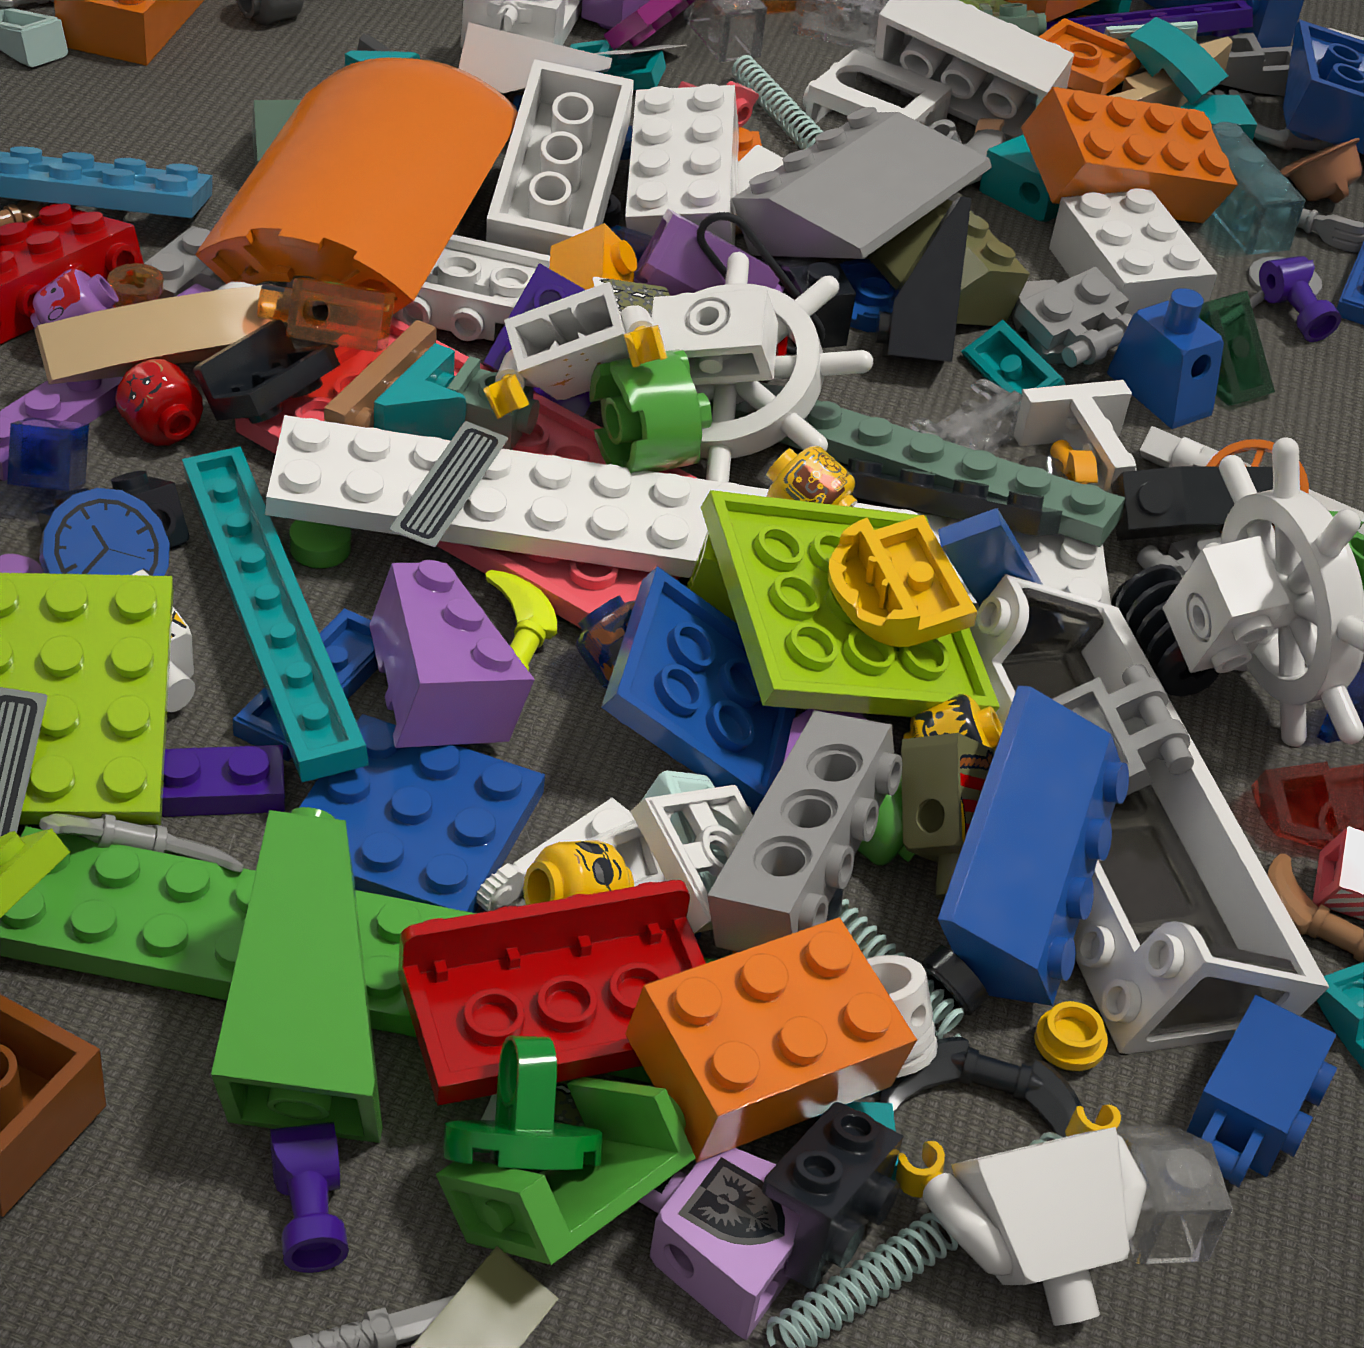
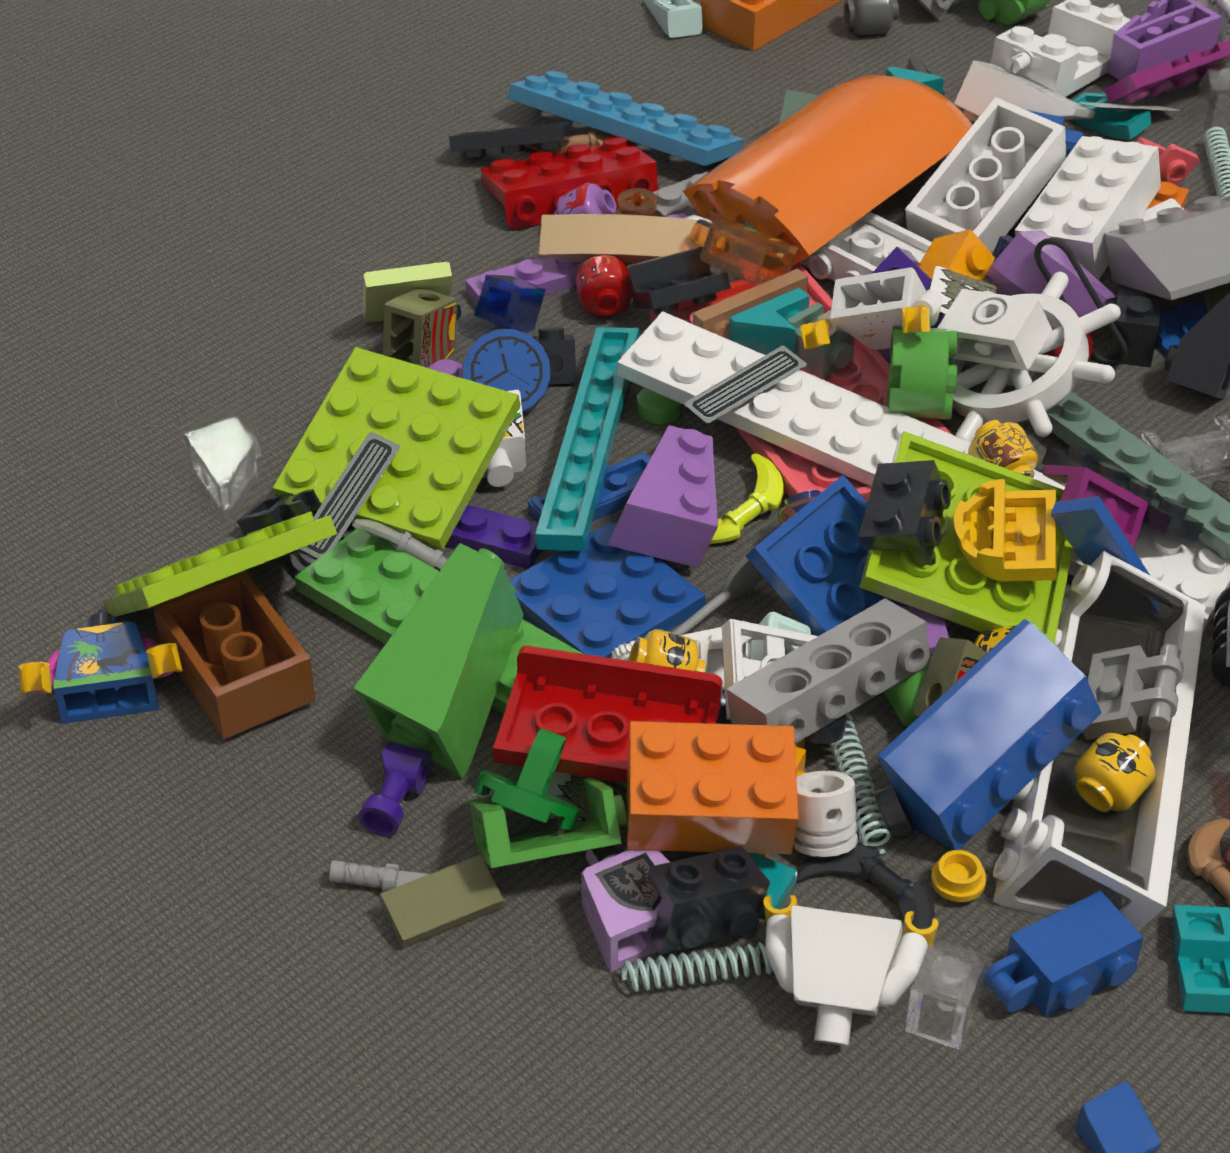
camera: 35 degrees right, 0 degrees up
none -> light grey piece [672,557,763,635]
none -> black bracket [858,460,951,566]
none -> magenta panel [1043,465,1148,548]
none -> yellow head [1074,733,1155,812]

